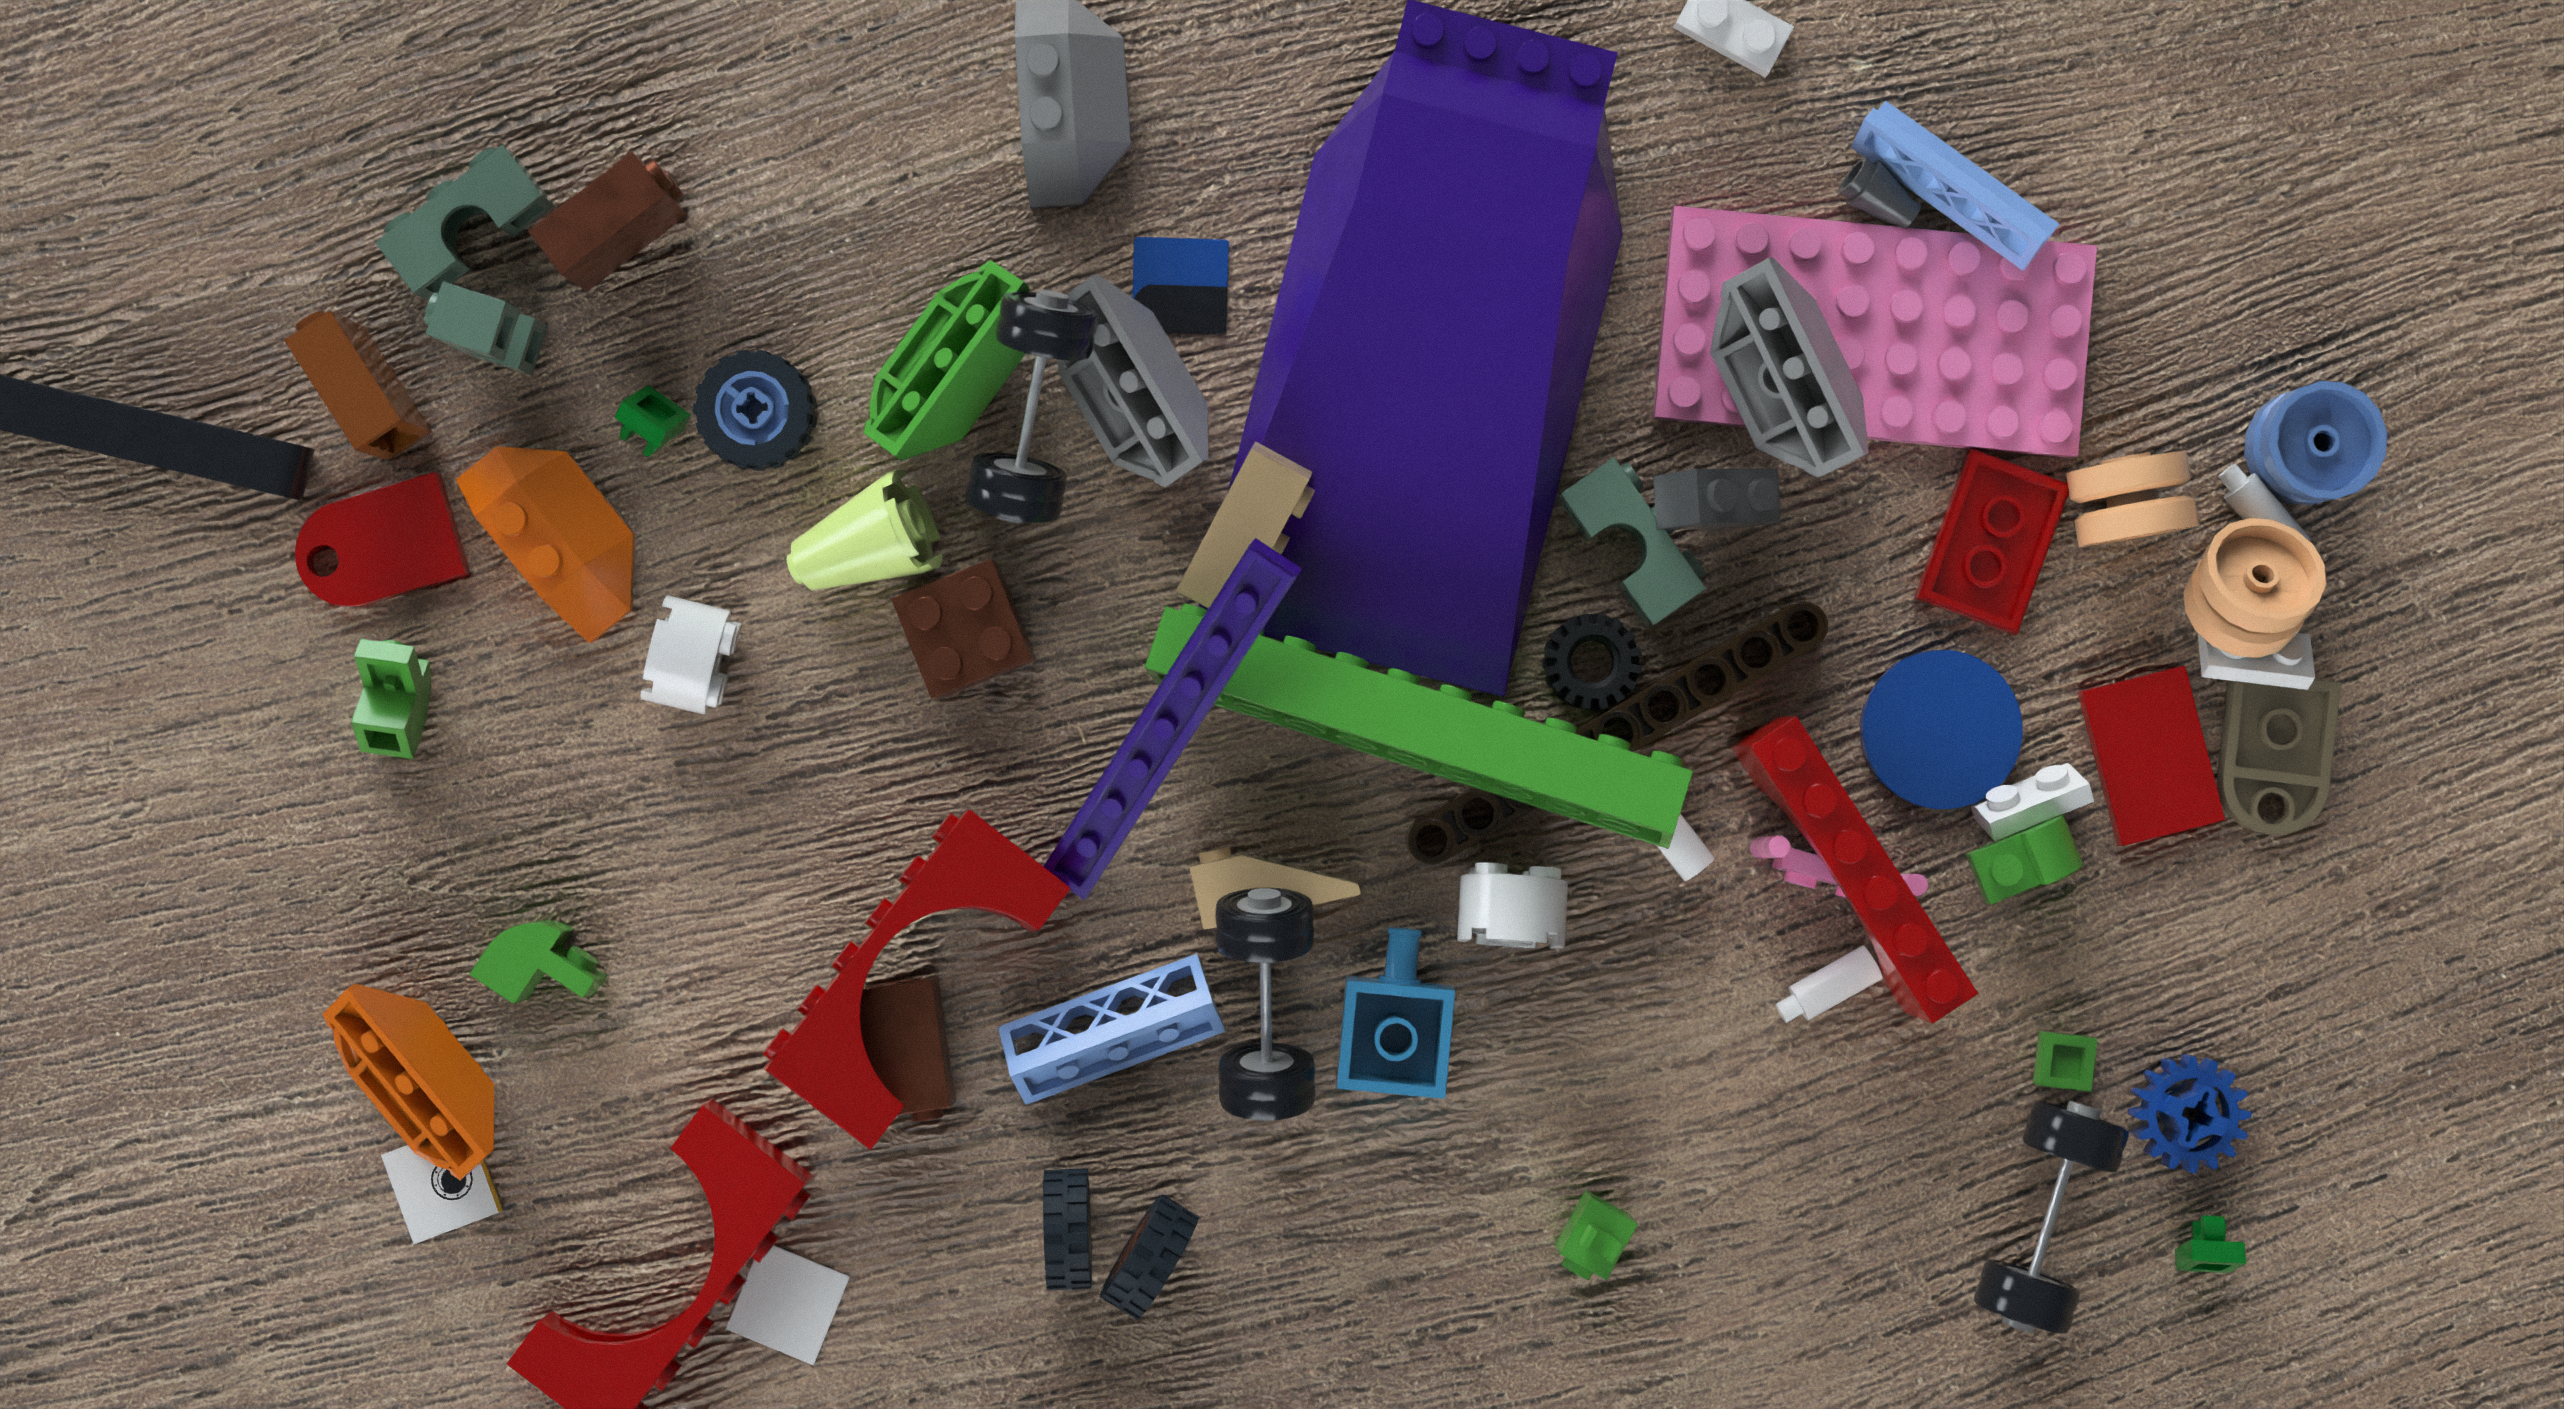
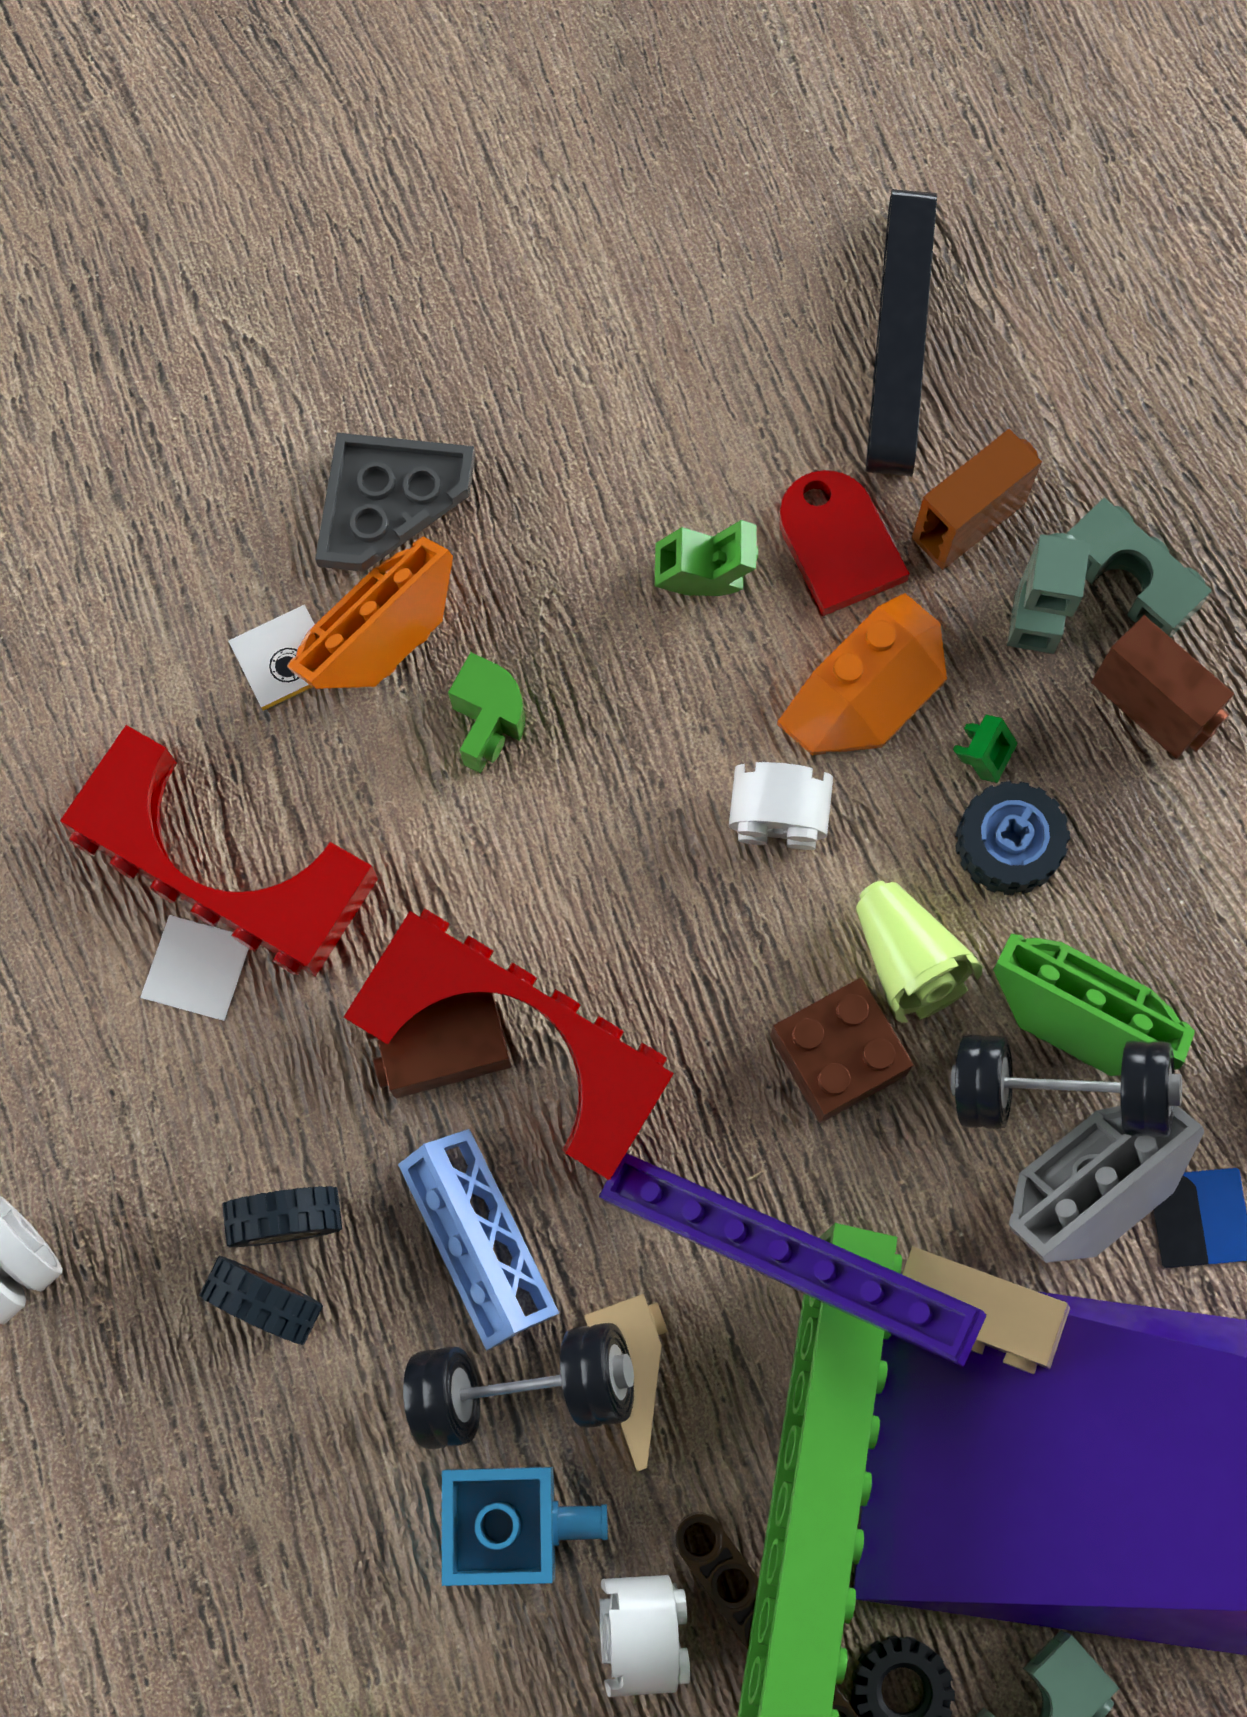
camera: 85 degrees right, 15 degrees down
none -> dark grey plate [315,433,475,572]

